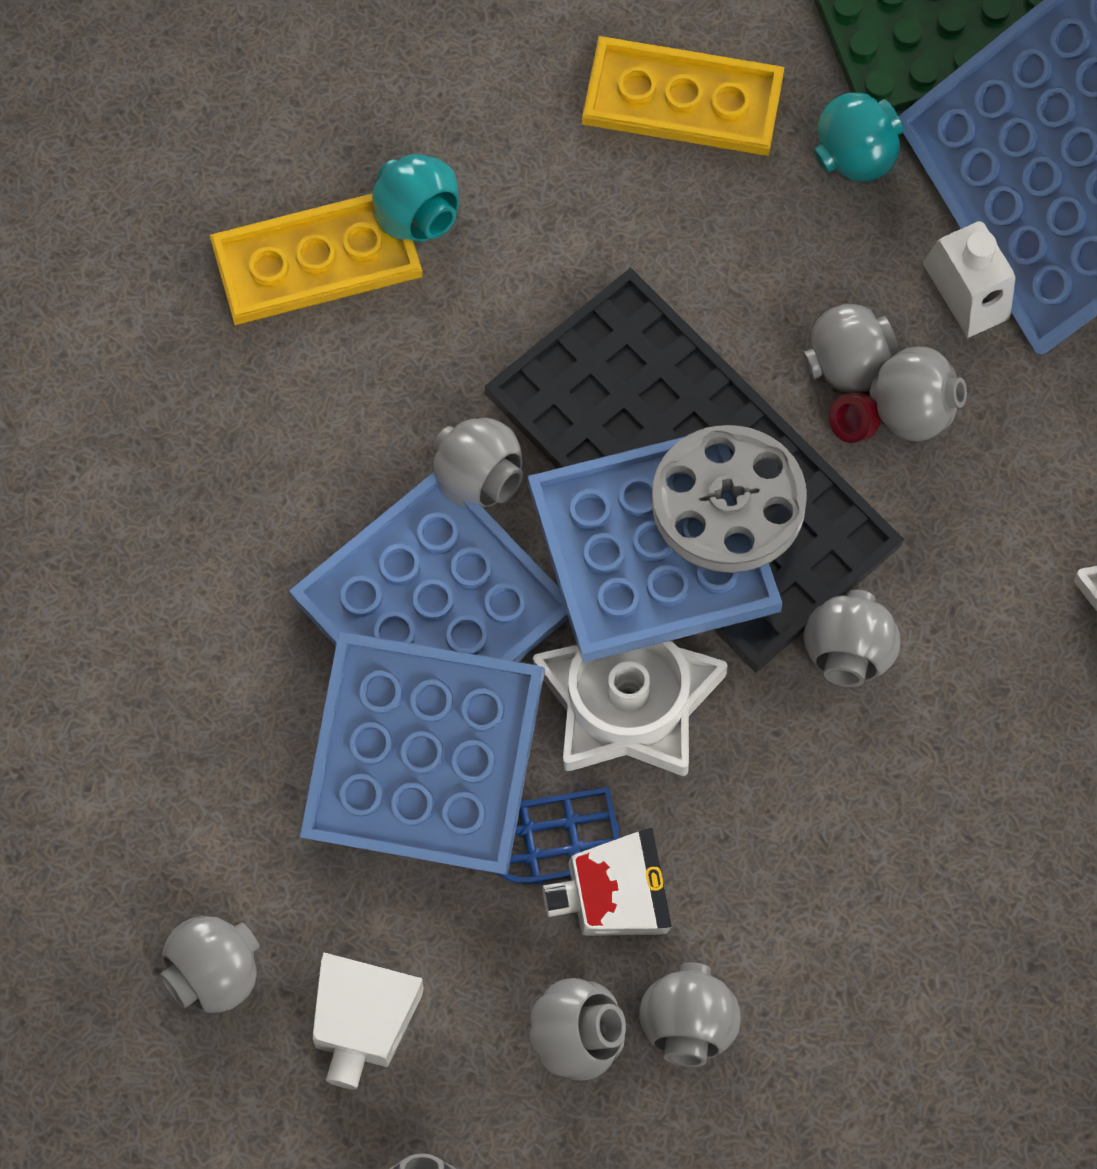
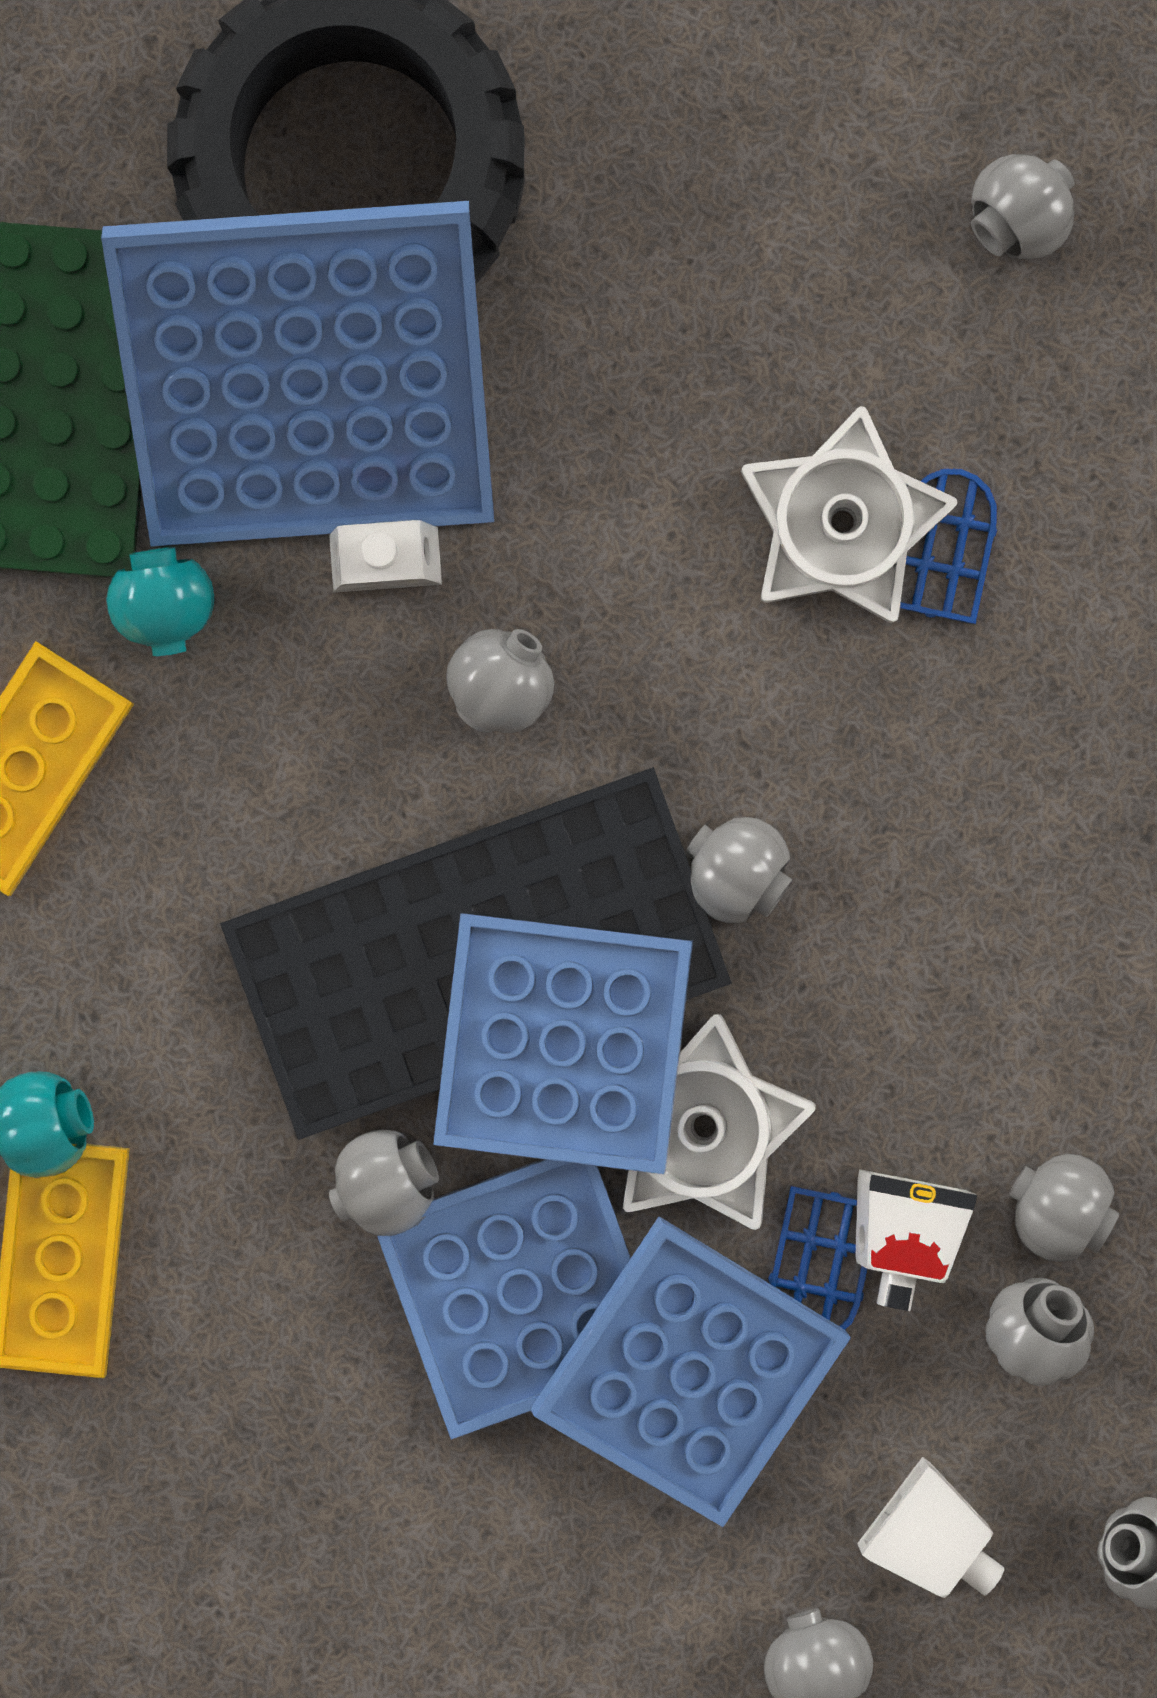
camera: 60 degrees left, 20 degrees up
light grey wedge [652,425,807,572] -> none
light grey plant [803,304,898,393] -> none
dark red tile [829,392,881,443] -> none

